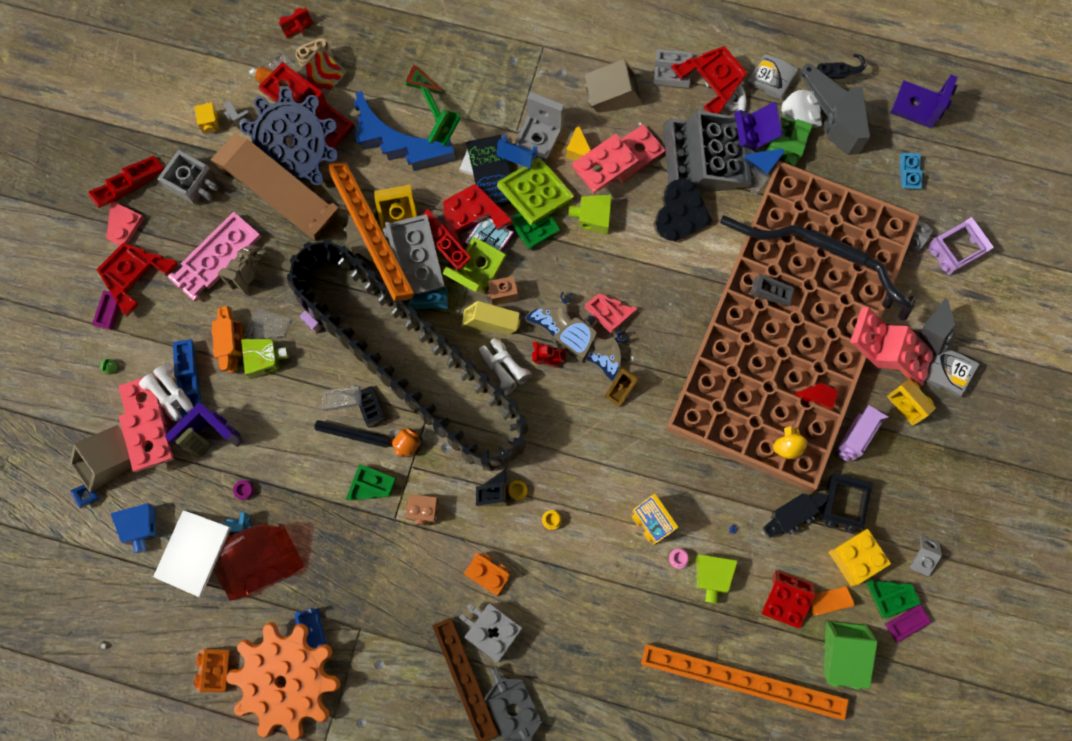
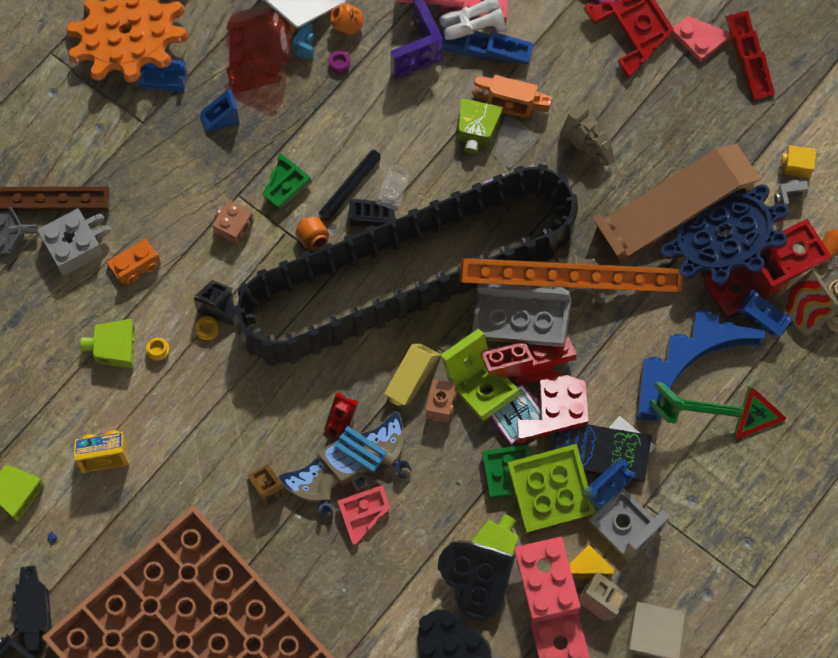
camera: 110 degrees right, 5 degrees down
light grey hinge [158,150,218,205] -> none
bright pink hinge [168,212,261,302] -> none
olive slope [176,428,211,458] -> none
yellow slope [375,184,417,233] -> none
dark azure plate [409,285,449,309] -> none
white piece [479,338,532,395] -> none
bright pink plate [669,548,689,569] -> none
yellow piece [772,426,807,459] -> none
none -> lime torso [80,319,135,369]
none -> blue slope [200,89,240,132]
none -> orange head [330,3,364,35]
none -> dark azure tile [334,426,387,473]
none -> black plate [438,540,516,620]
none -> dark tan piece [576,572,628,621]
none -> blue hinge [737,289,791,337]

